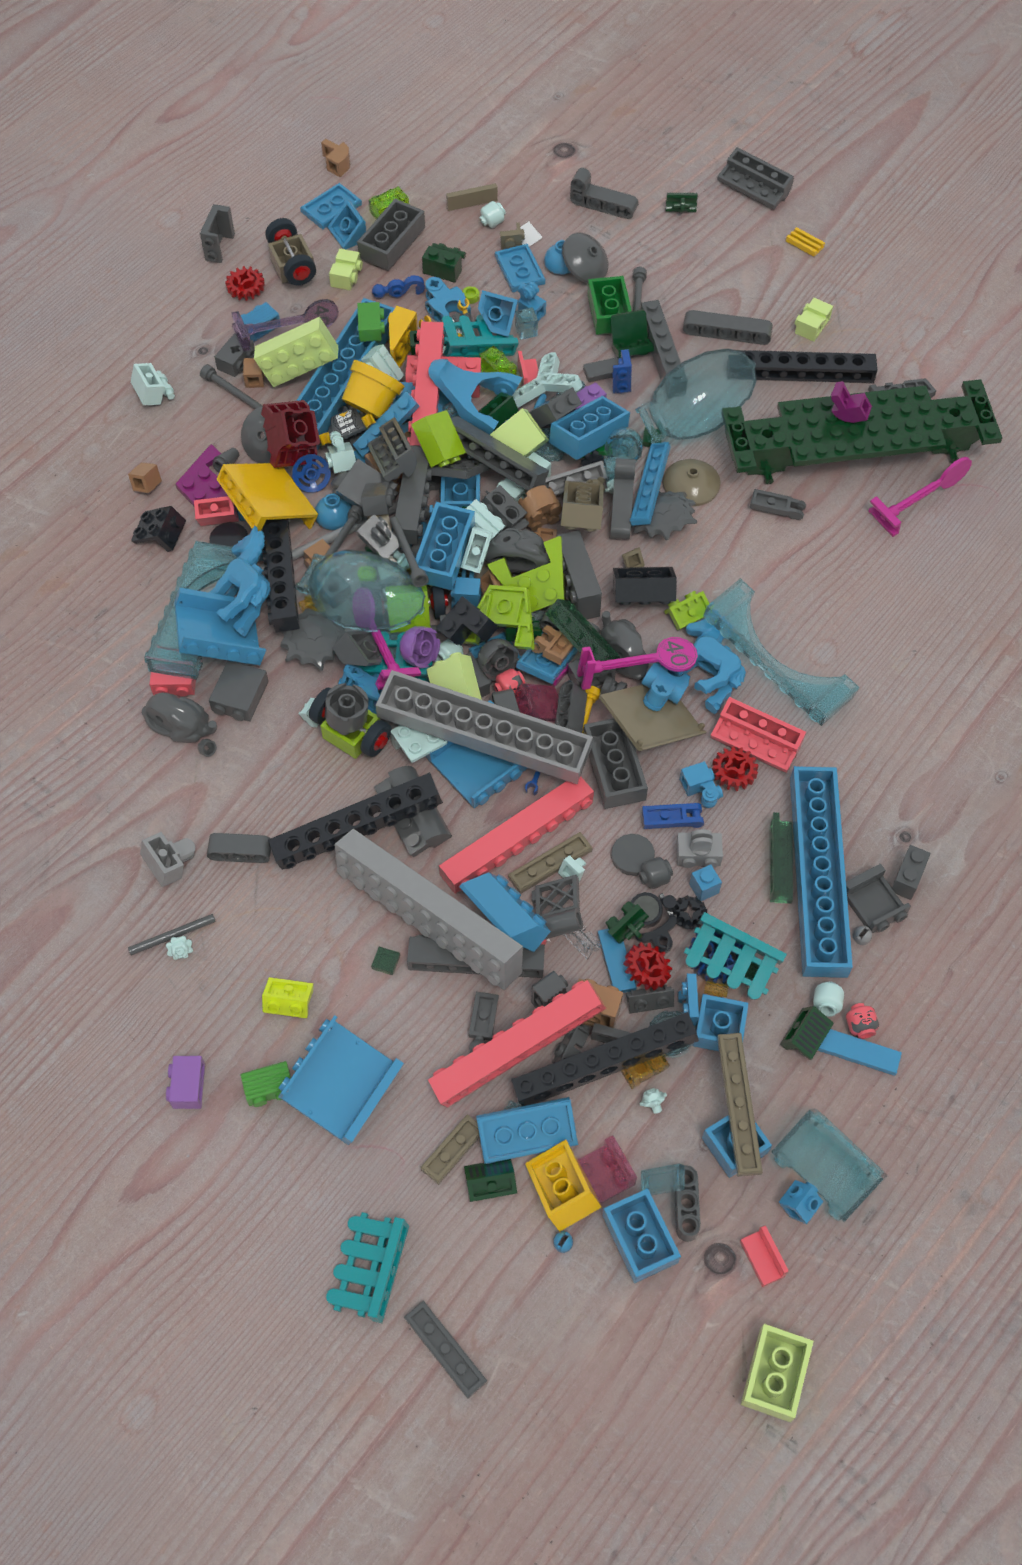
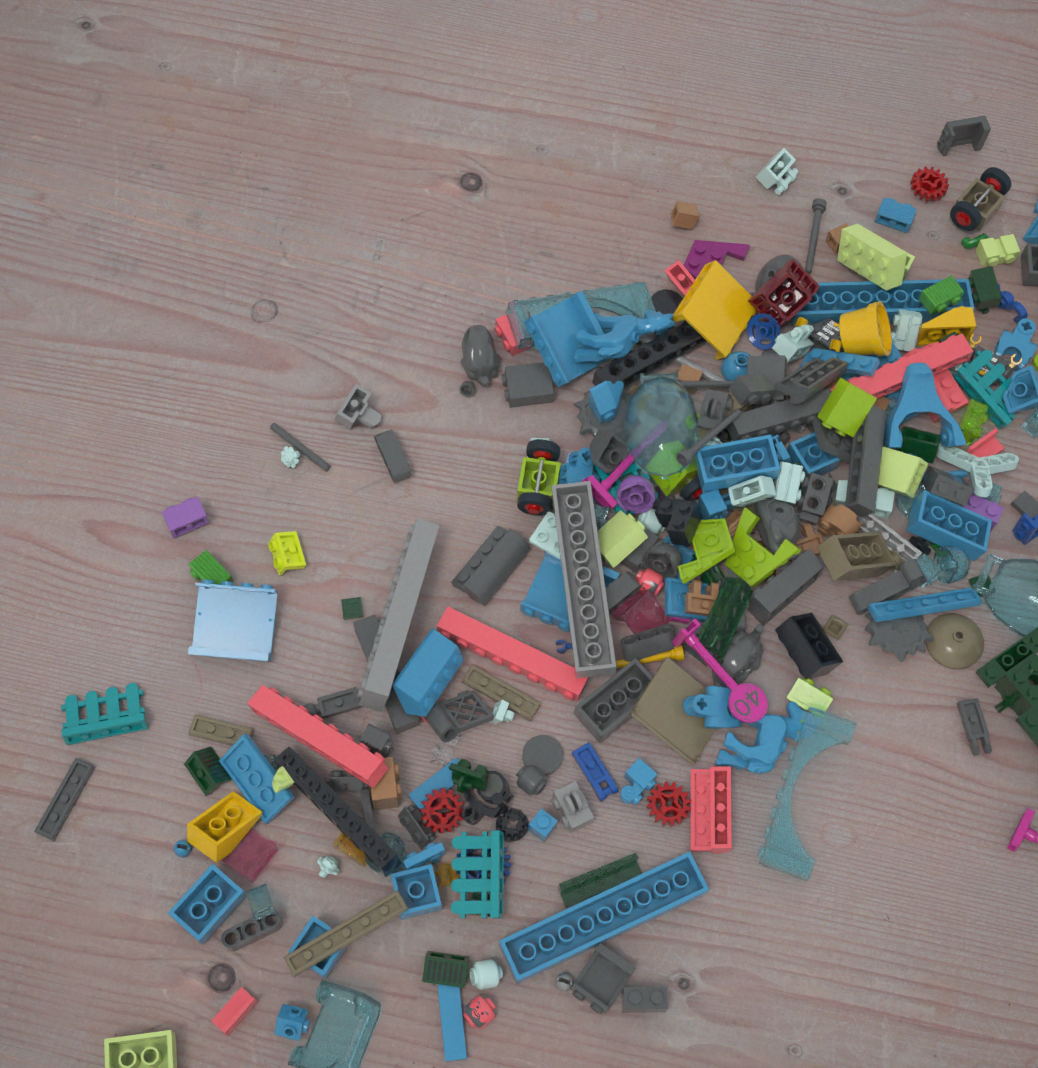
camera: 60 degrees right, 5 degrees up
black bracket [131,506,186,552] -> none
dark grey cone [213,447,240,472] -> none
dark grey brick [214,333,255,377] -> none
clear purple piece [231,299,339,351] -> none
black brick [268,772,443,870] -> none
dark grey brick [325,683,368,735] -> none
dark grey wheel [600,676,628,695] -> none
none -> yellowish green tile [272,766,294,793]
none -> dark azure slope [589,381,624,424]
none -> green arm [961,233,988,249]
none -> dark green brick [967,266,1002,314]

